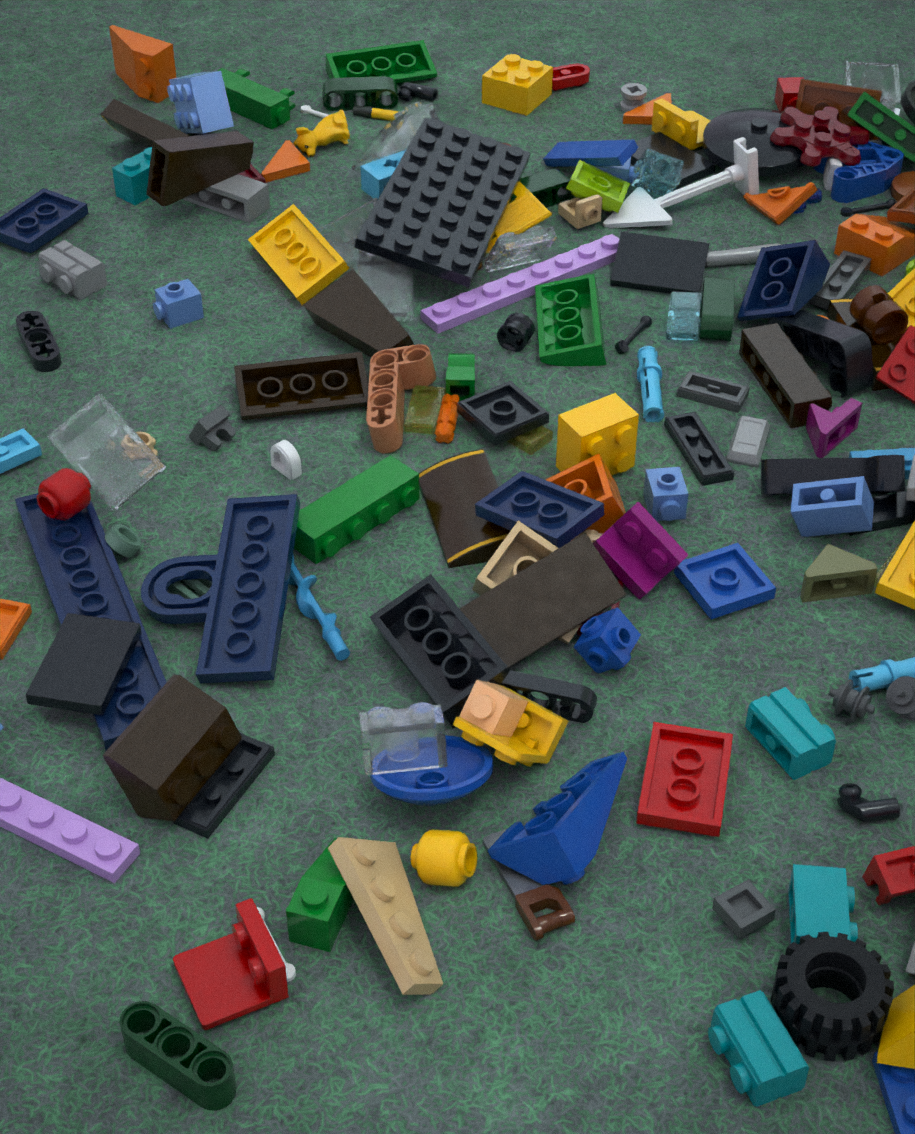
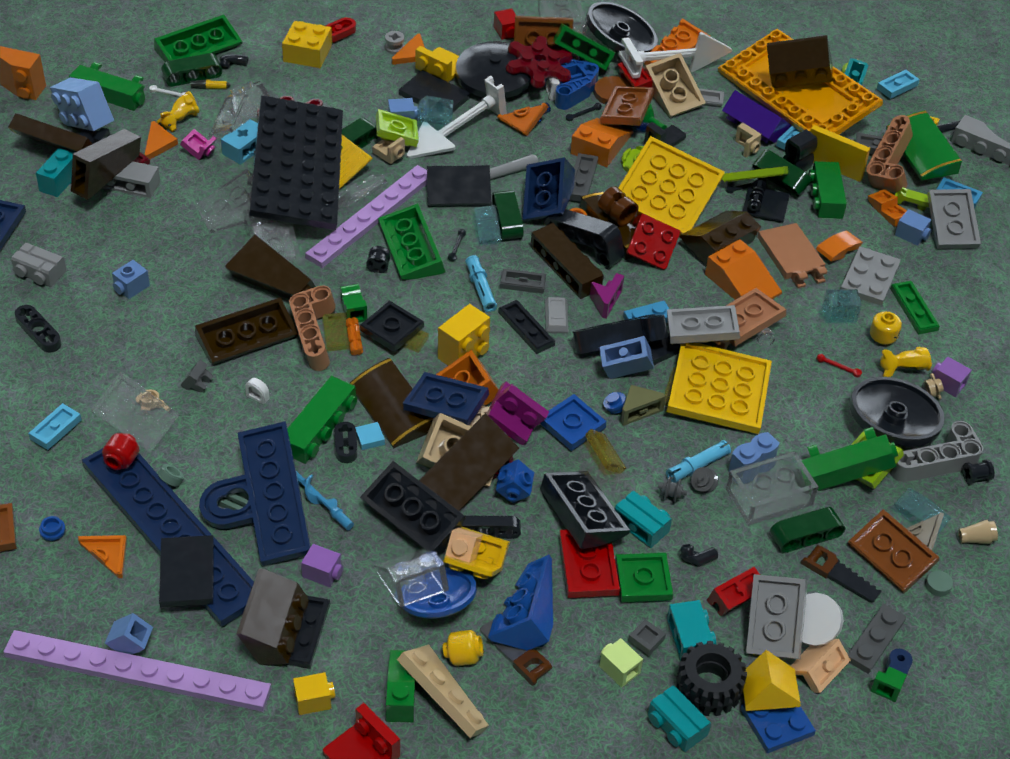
camera: 20 degrees left, 5 degrees up
yellow plate [248,204,350,305] -> none
blue tile [543,140,638,167] -> none
medium blue brick [643,467,688,521] -> none
none -> dark pink bracket [180,129,217,160]
none -> yellow brick [293,672,335,715]
none -> medium lavender brick [301,544,343,587]
none -> black beam [334,422,358,463]
none -> medium azure tile [355,422,385,450]
none -> black slope [540,471,630,549]
none -> clear yellow tile [585,429,627,474]
none -> yellowish green brick [600,639,643,688]
none -> blue plate [603,392,626,414]
none -> green plate [615,553,673,602]

